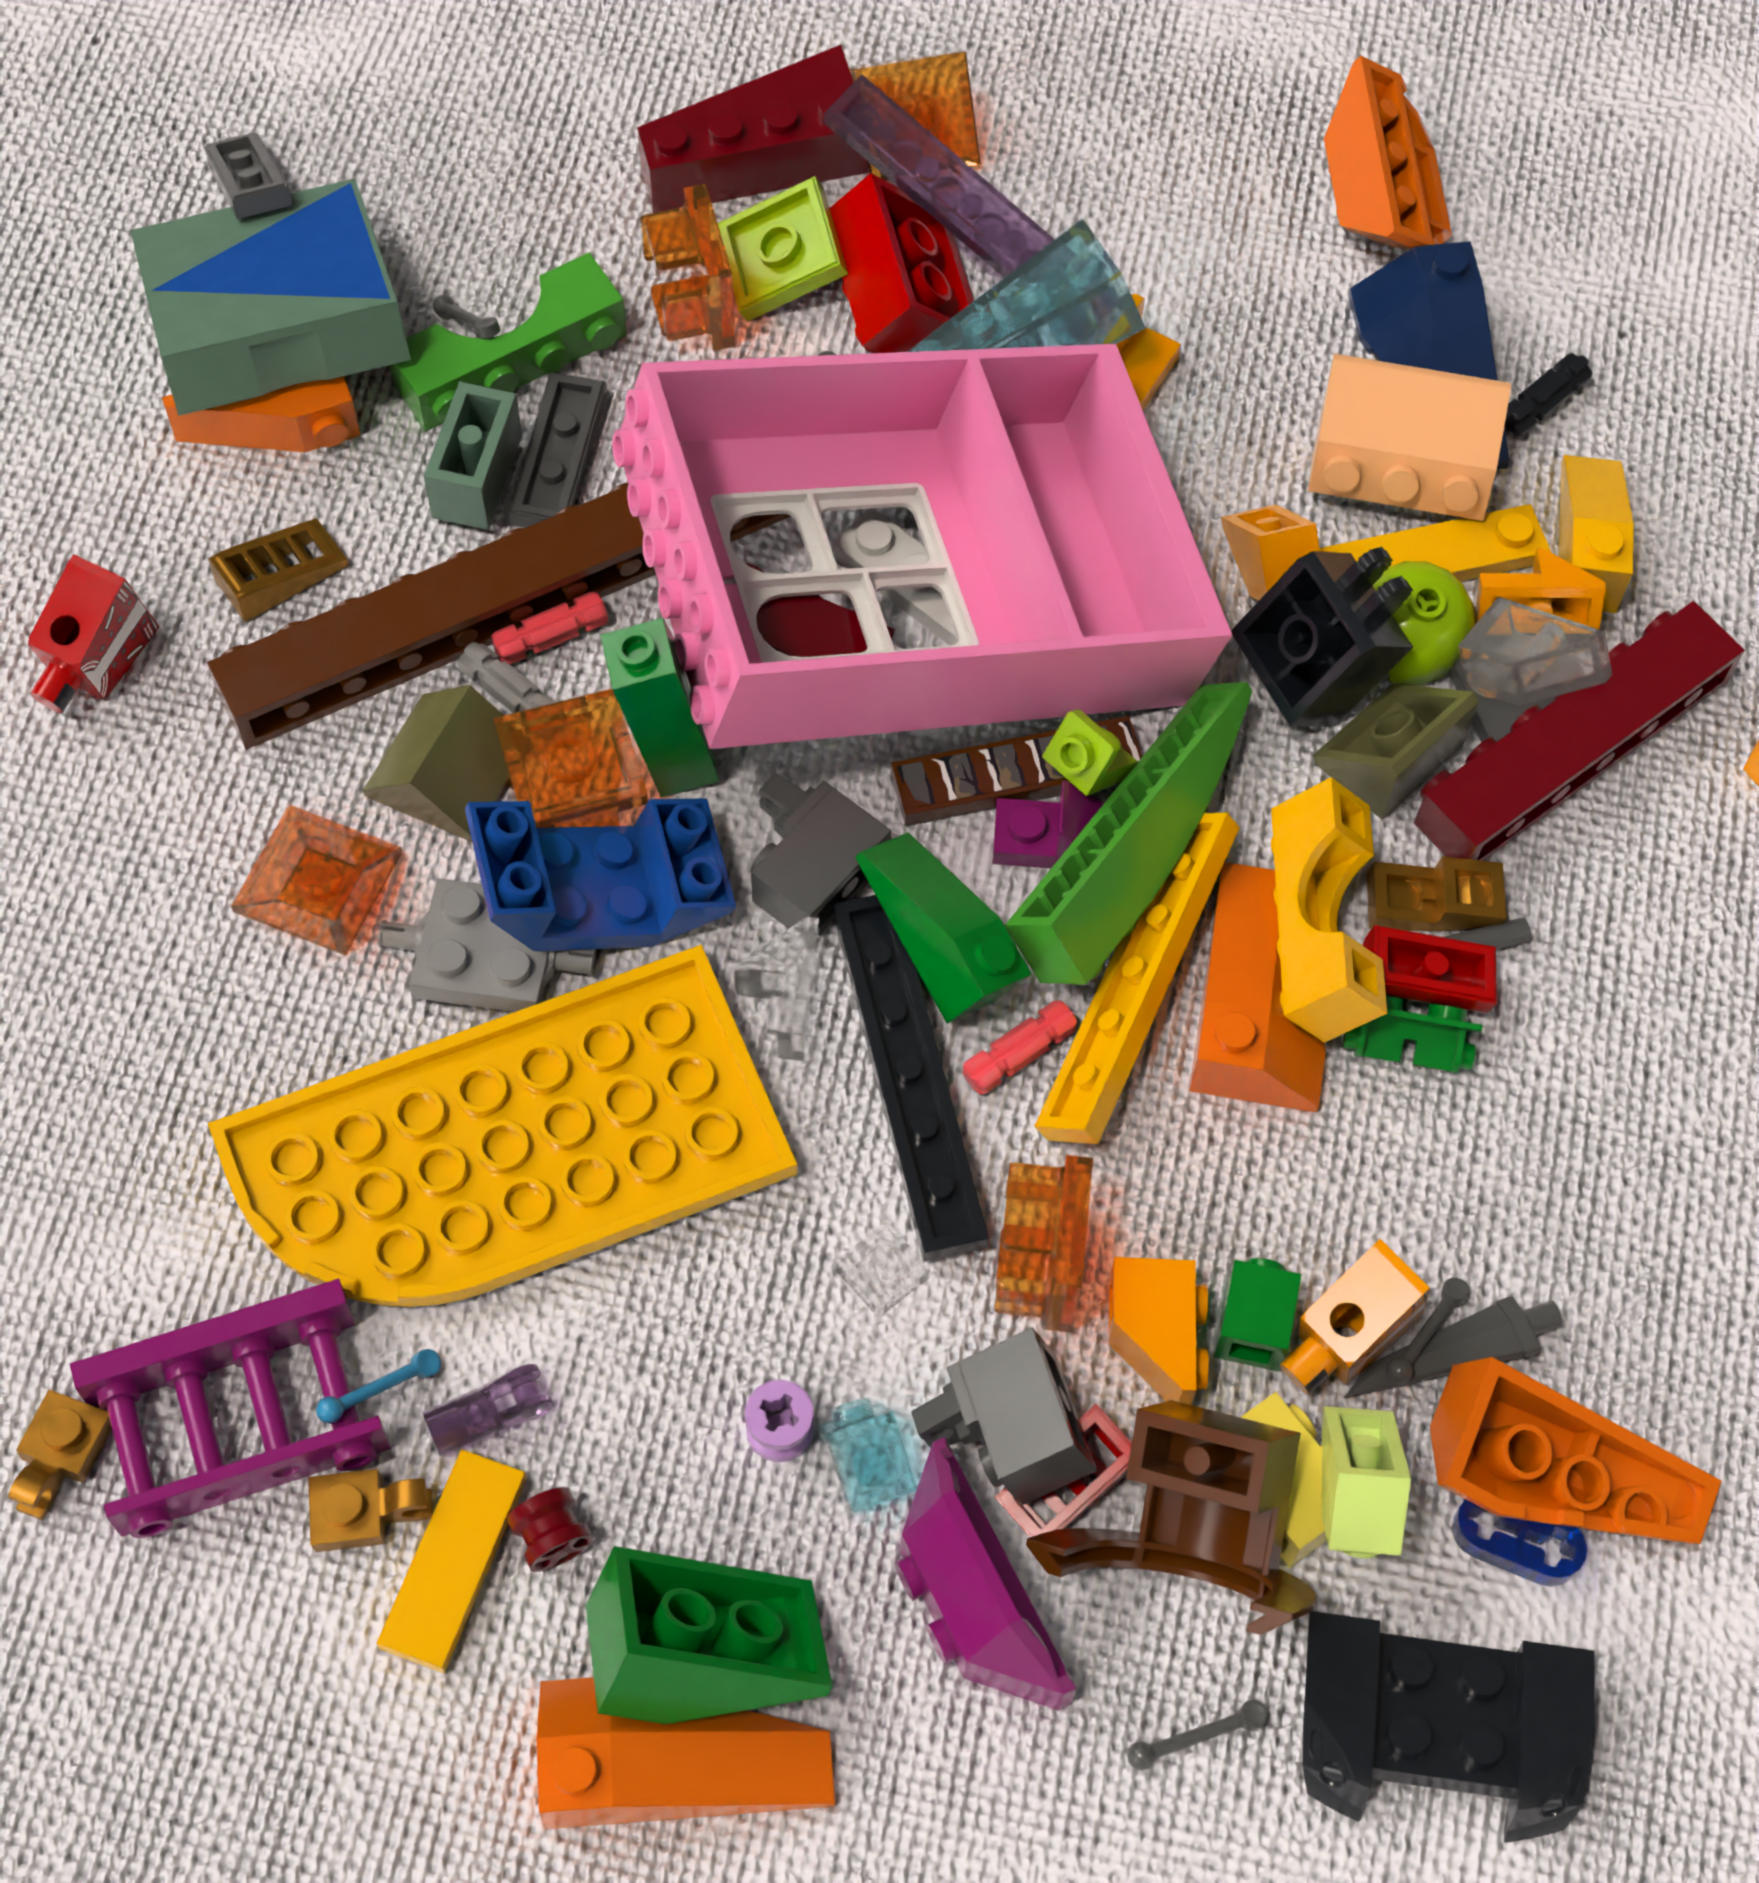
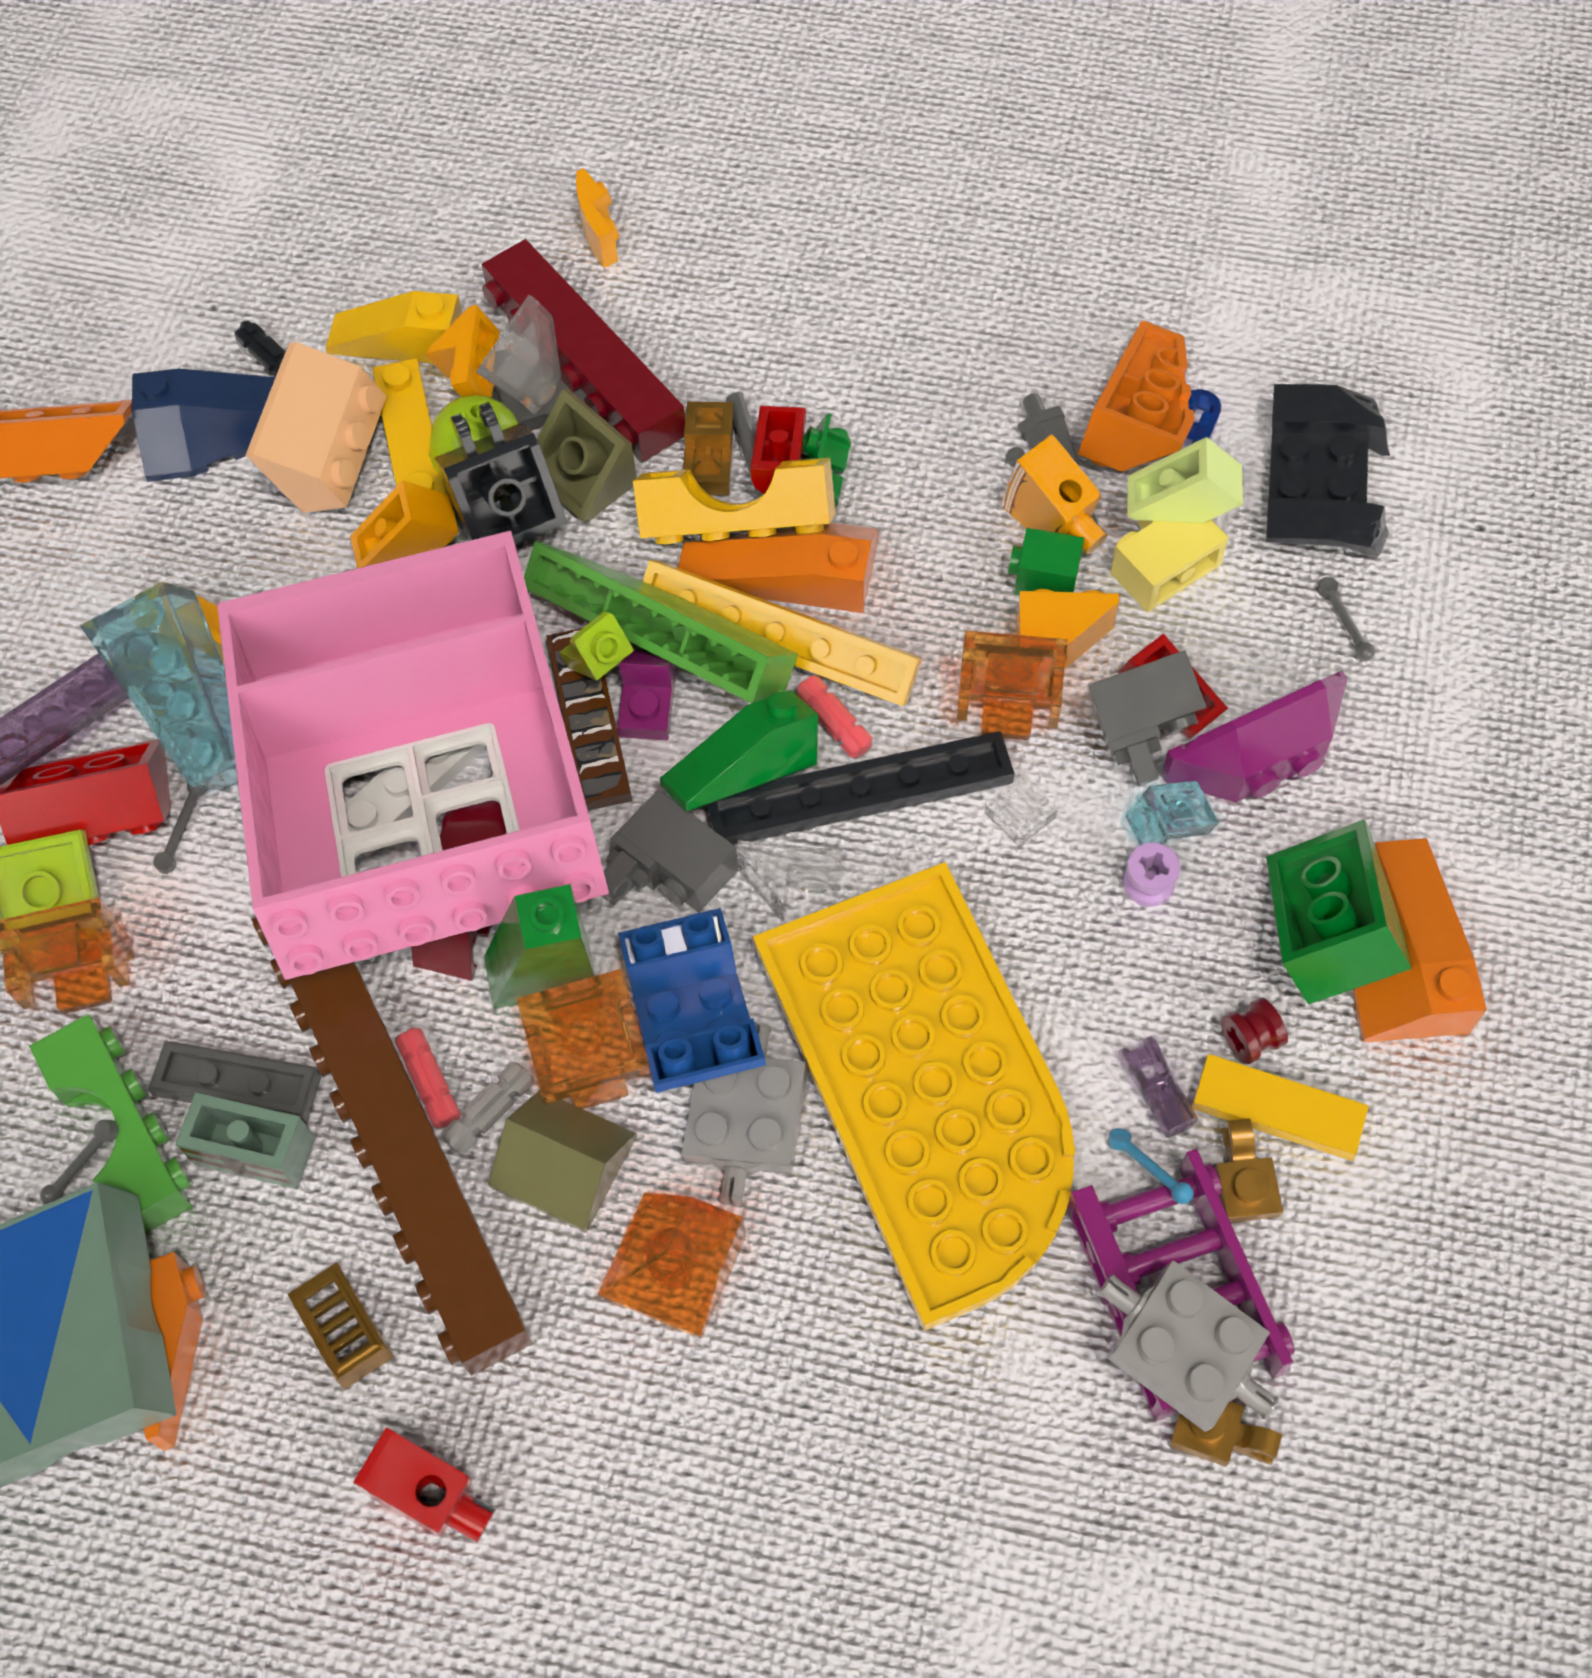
camera: 85 degrees left, 0 degrees up
reddish brown piece [1026,1400,1316,1635] -> none
none -> light grey plate [1098,1260,1279,1432]

